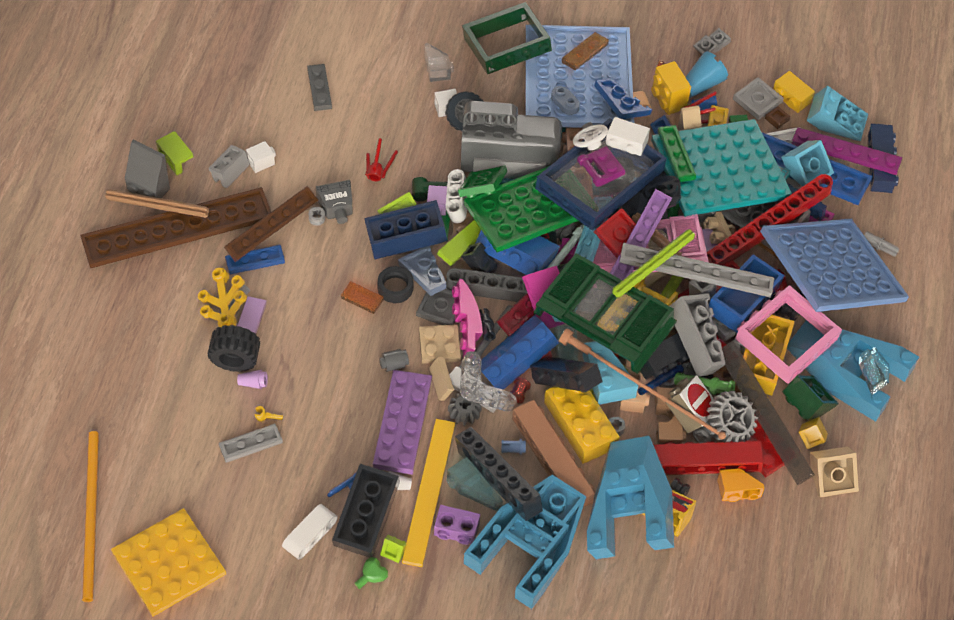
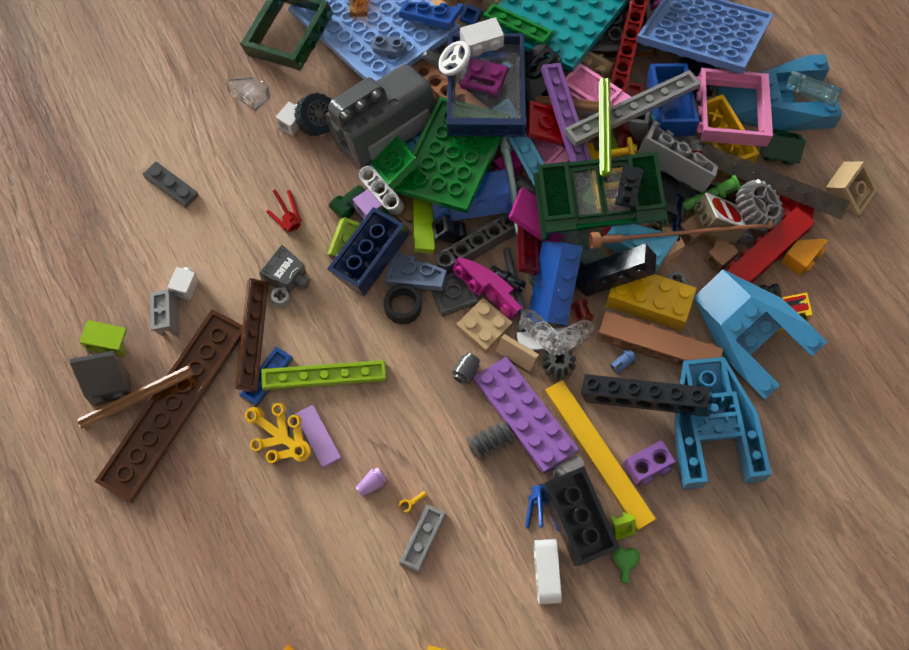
camera: 40 degrees left, 10 degrees up
black tyre [208,325,260,372] -> none
clear orange tile [341,281,384,314] -> none
clear light blue slope [446,457,504,511] -> none
yellow panel [799,417,828,449] -> none
none -> lime tile [261,360,387,391]
none -> dark grey piece [466,420,513,460]
none -> black plate [615,165,643,209]

